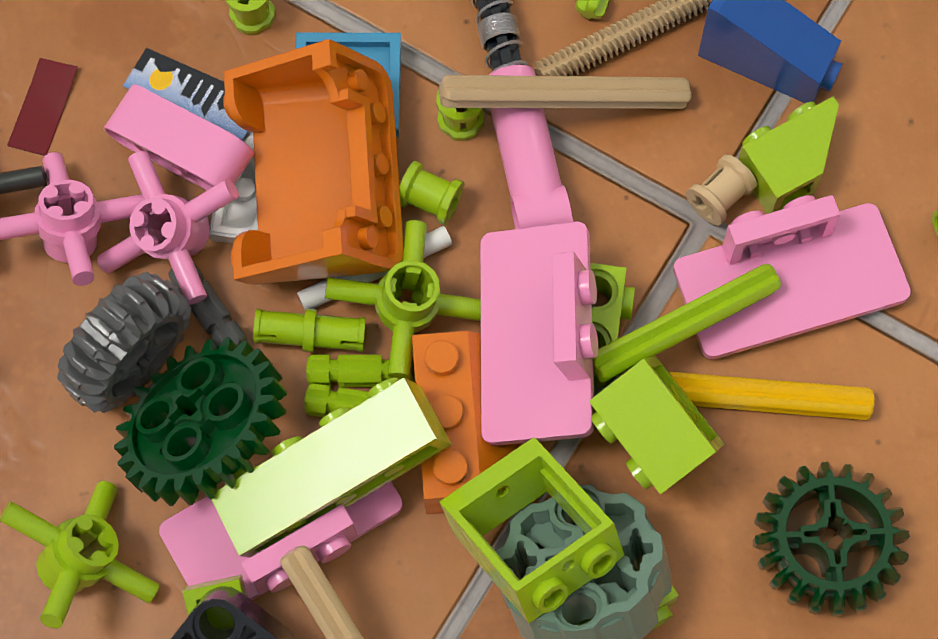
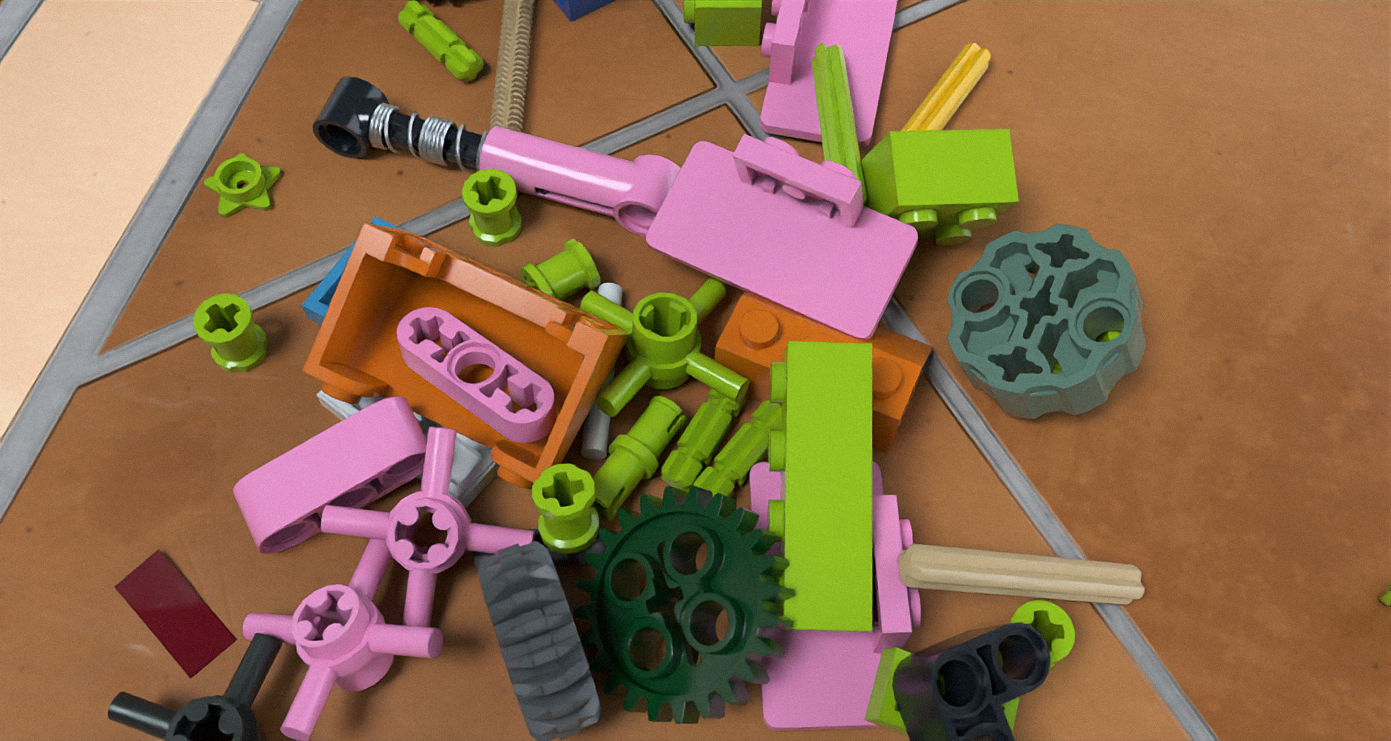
camera: 65 degrees left, 10 degrees down
sticker [123,48,248,140] -> none
tan axle [439,75,692,109] -> none
lime window [439,437,625,624] -> none
tan bush [686,154,758,226] -> none
dark green gear [753,461,910,617] -> none
none -> bright pink beam [397,307,557,443]
none -> lime bush [532,464,599,554]

